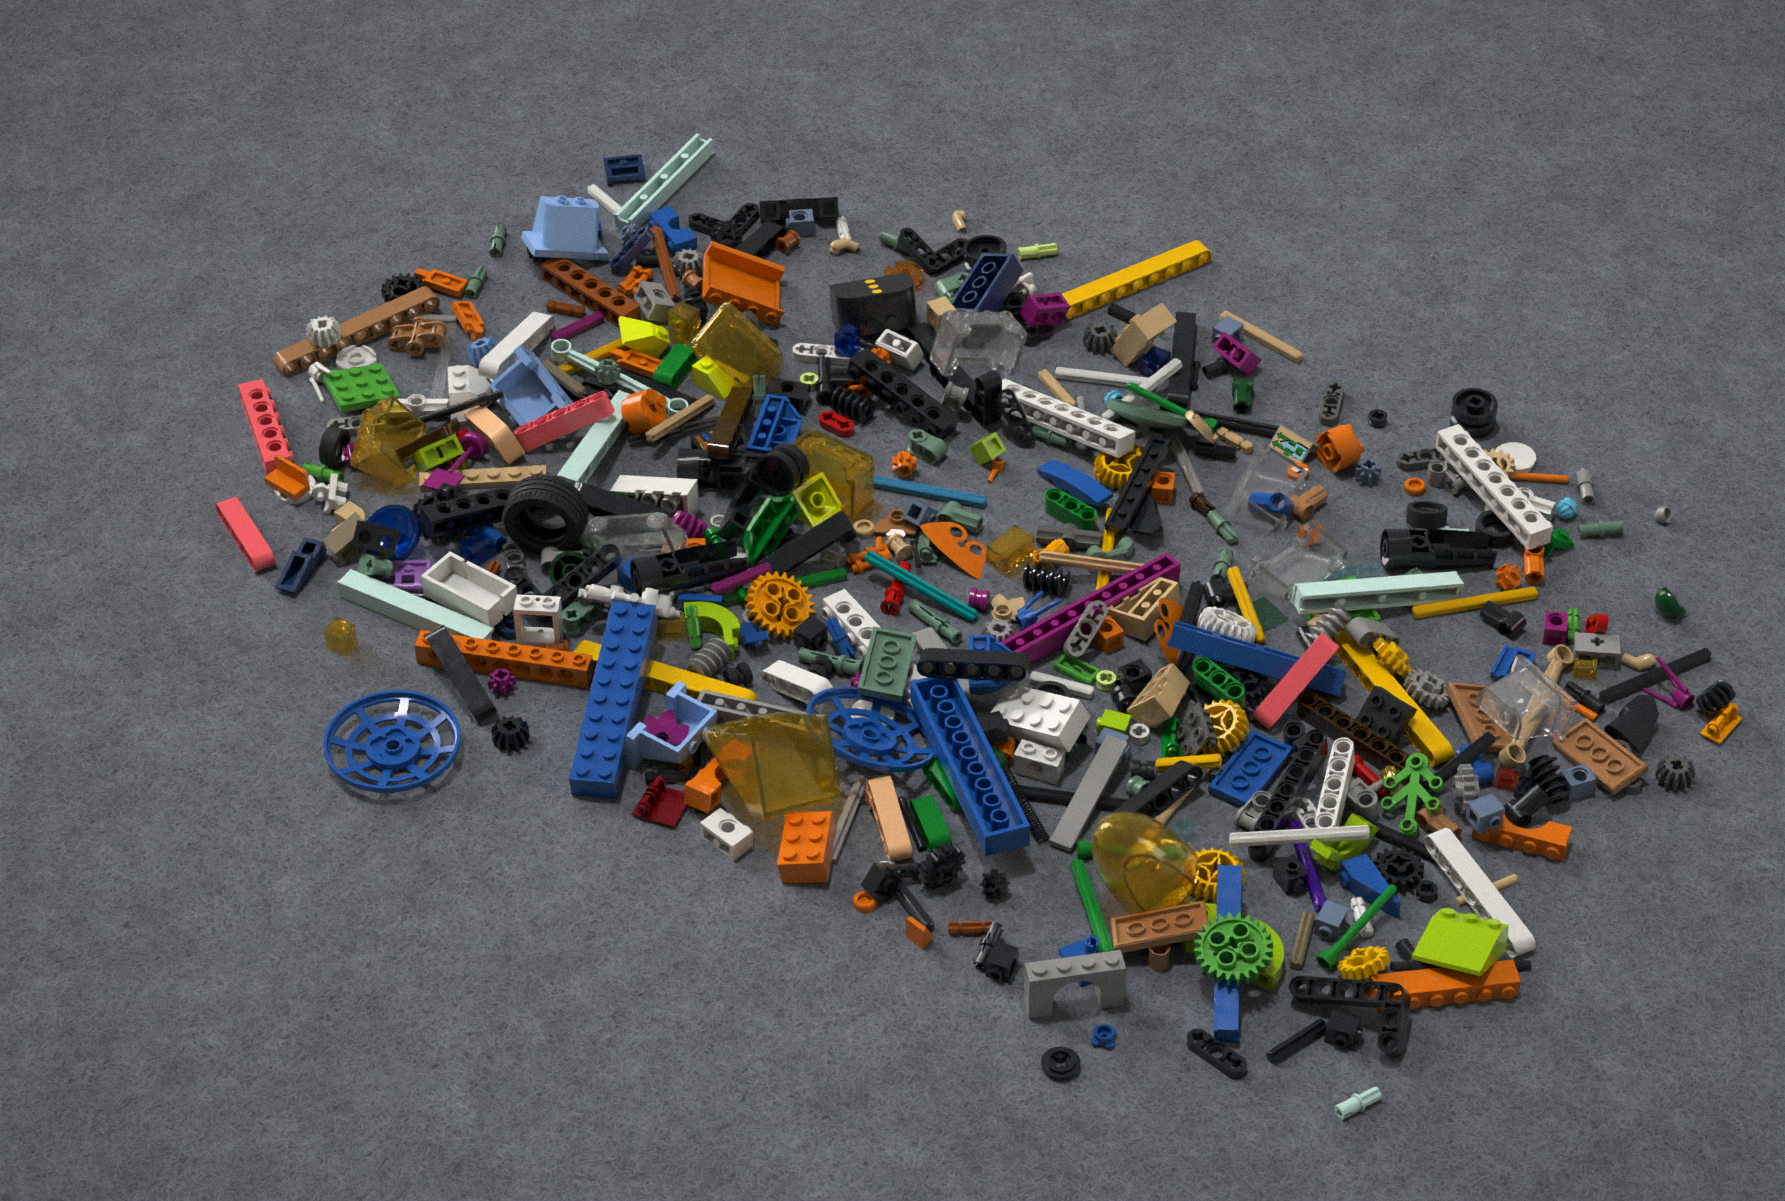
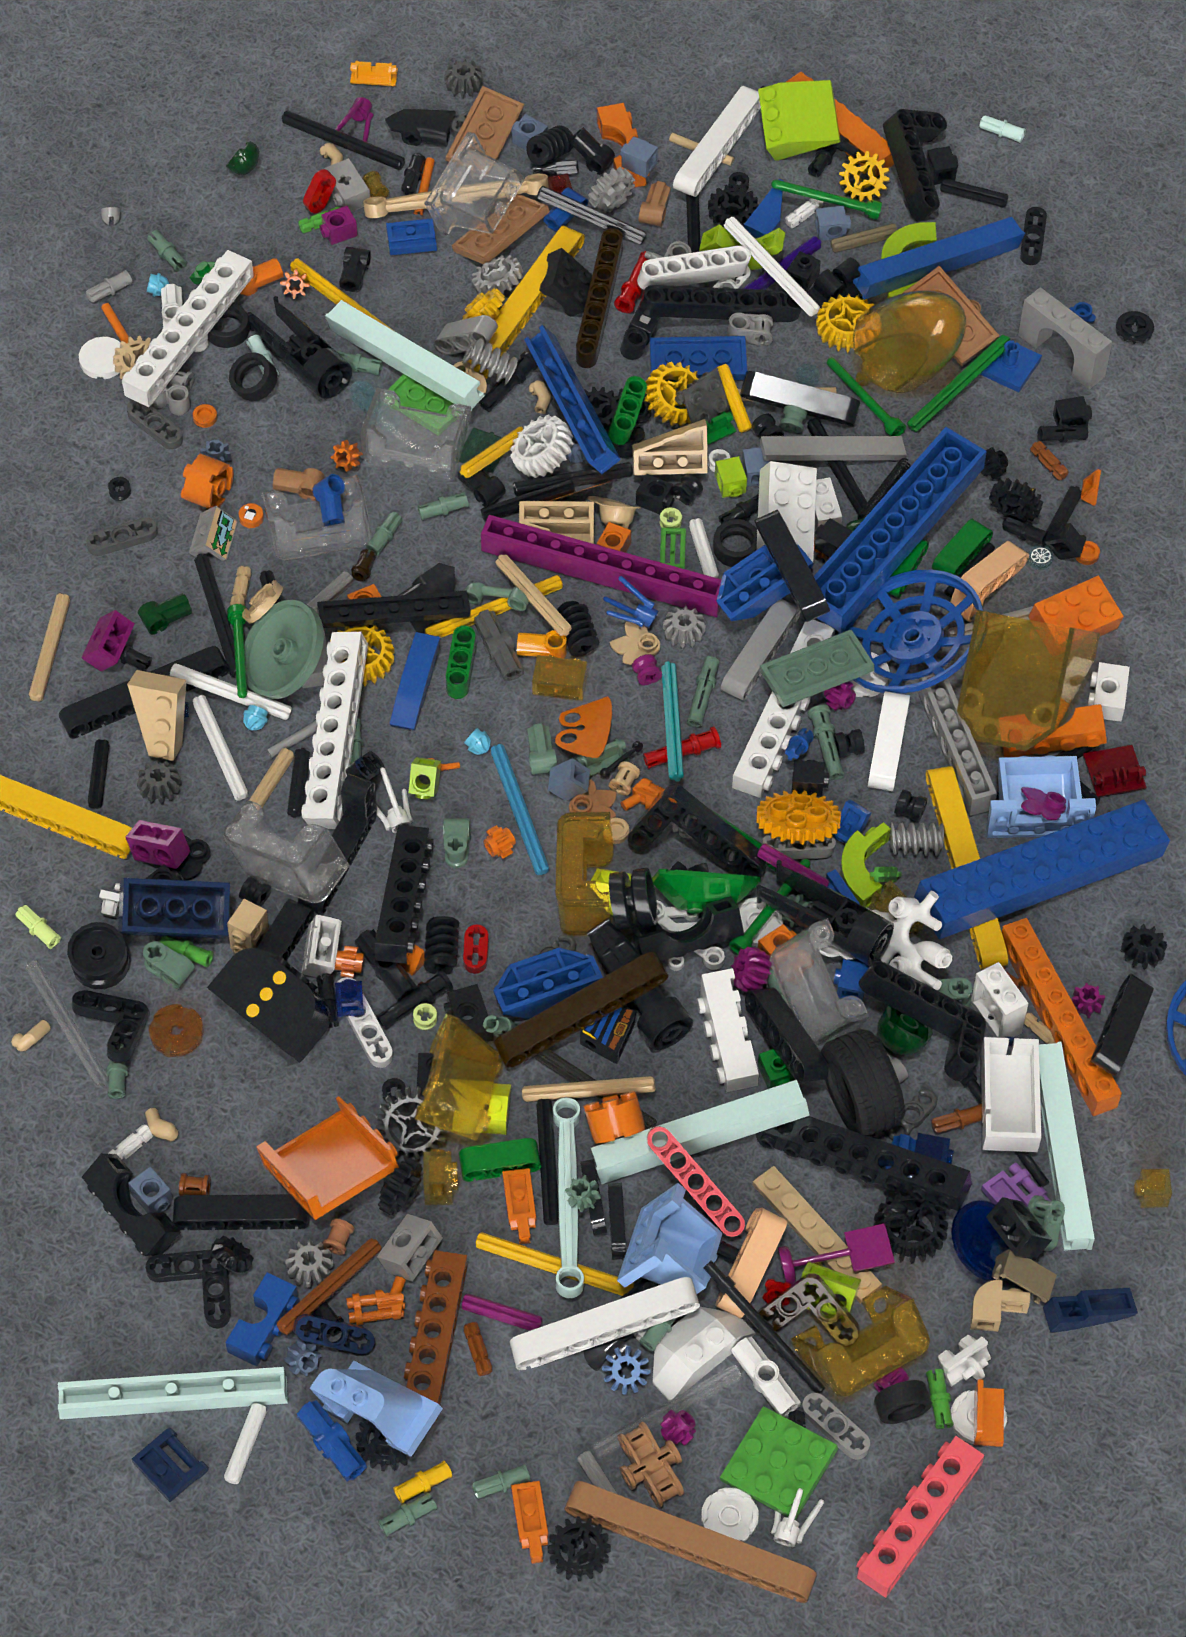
camera: 125 degrees left, 15 degrees up
coral beam [215,497,276,573] -> none
white gear [306,315,341,348] -> none
orange hinge [451,301,484,342] -> none
dark tan axle [542,360,586,398] -> none
neon yellow slope [618,316,670,358] -> none
light grey piece [941,381,969,415] -> none
light grey beam [1063,600,1108,658] -> none
bright green gear [1194,912,1273,986] -> none
sand blue brick [1212,316,1244,344] -> none
coral beam [1251,633,1339,730] -> none
clear yellow hinge [1380,765,1400,786] -> none
bright green plant [1381,753,1444,838] -> none
black wheel [1450,388,1498,439] -> none
black gear [1696,679,1736,716] -> none
none -> white plant [377,767,413,833]
none -> yellow pin [393,1460,452,1504]
none -> medium azure plate [464,728,491,755]
none -> tan piece [587,496,641,529]
none -> magenta gear [660,1409,696,1446]
none -> black panel [807,257,863,309]

